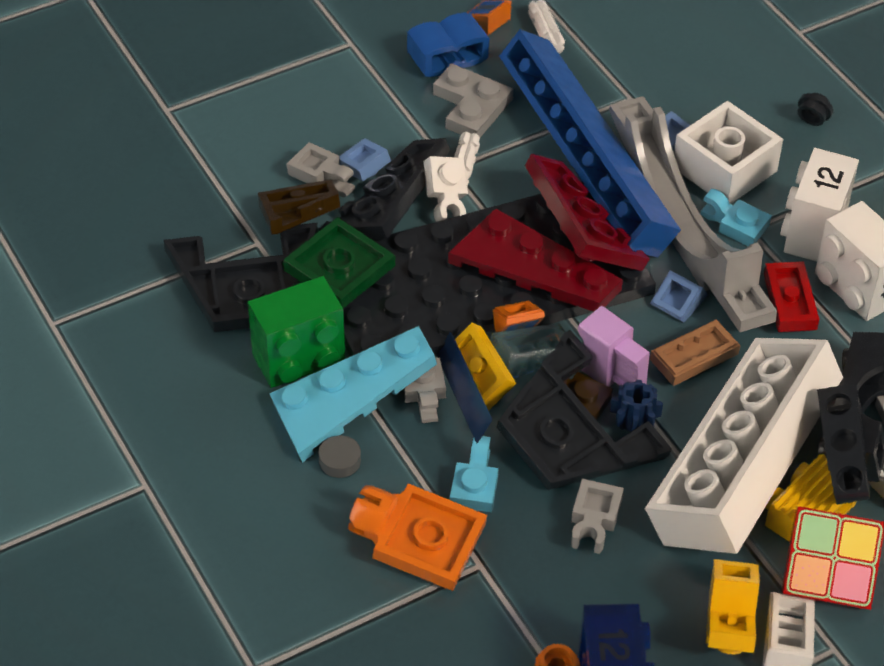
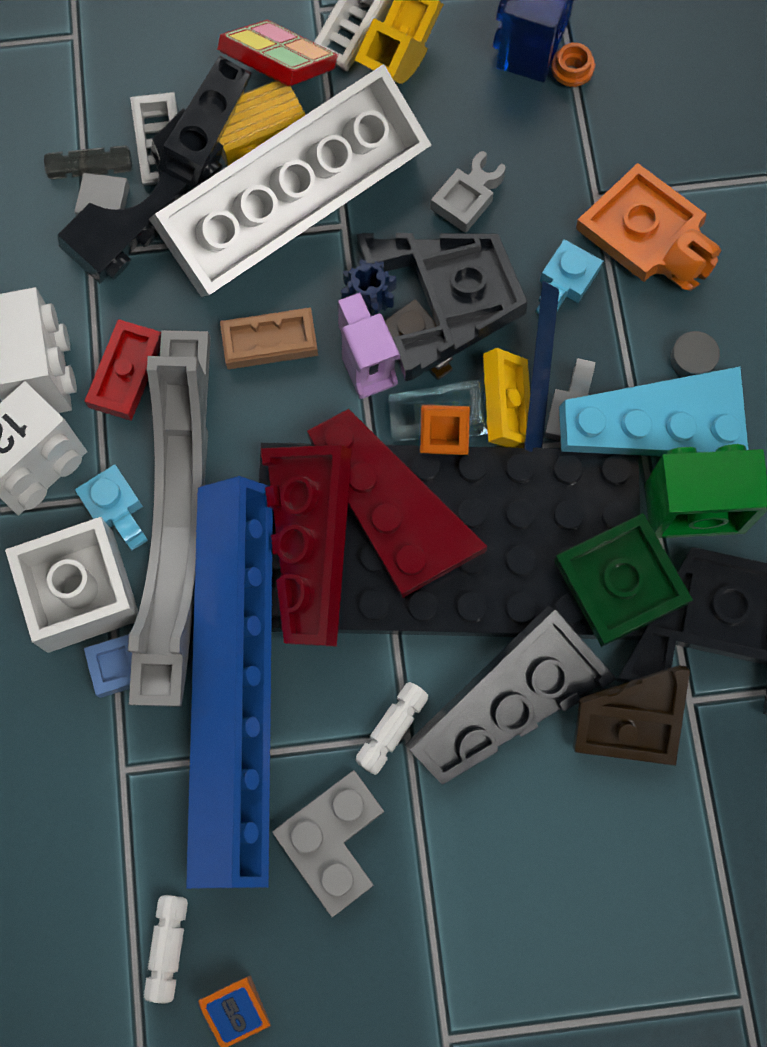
camera: 155 degrees left, 25 degrees up
light grey plate [287,142,355,197] -> none
medium blue plate [339,138,391,181] -> none
blue brick [407,13,490,77] -> none
white plate [423,156,468,222] -> none
medium blue slope [650,270,708,323] -> none

